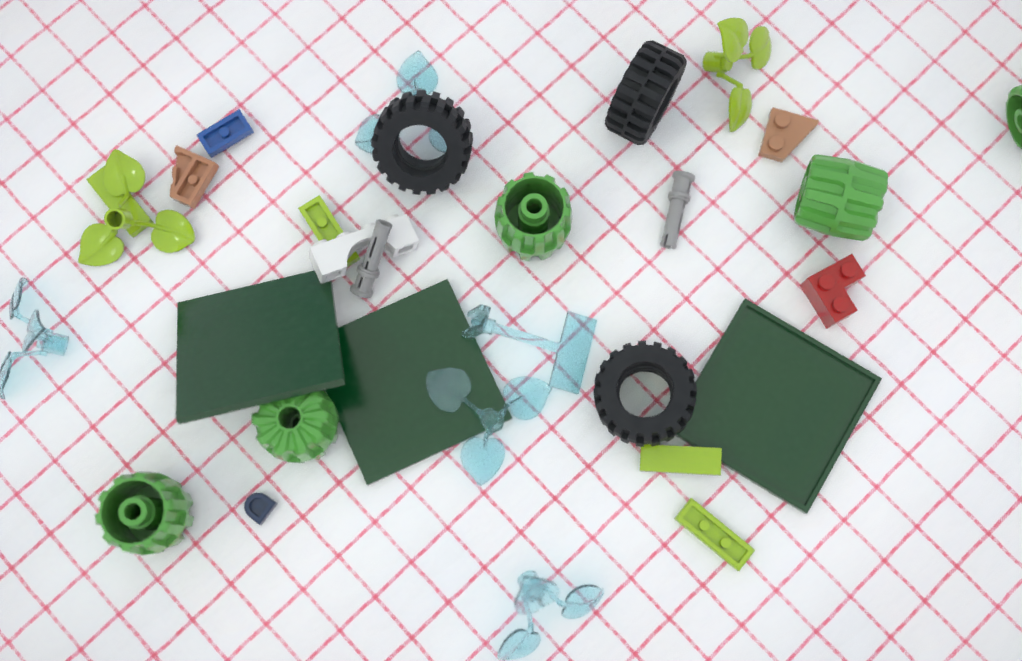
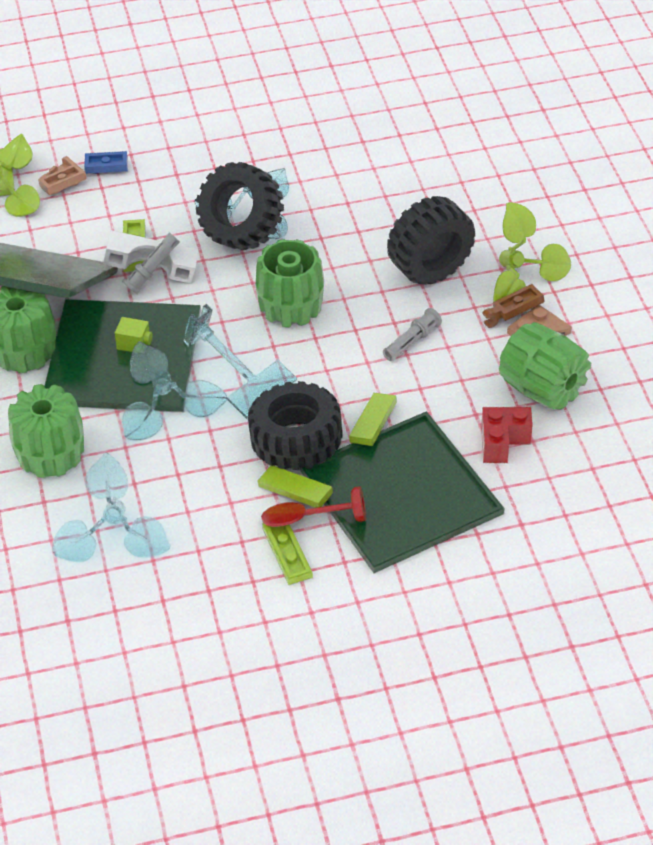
camera: 30 degrees right, 30 degrees down
none -> bright green wheel [8,384,84,478]
none -> lime brick [115,317,153,354]
none -> red piece [261,486,366,527]
none -> lime tile [349,392,397,446]
none -> dark orange plate [482,284,545,328]

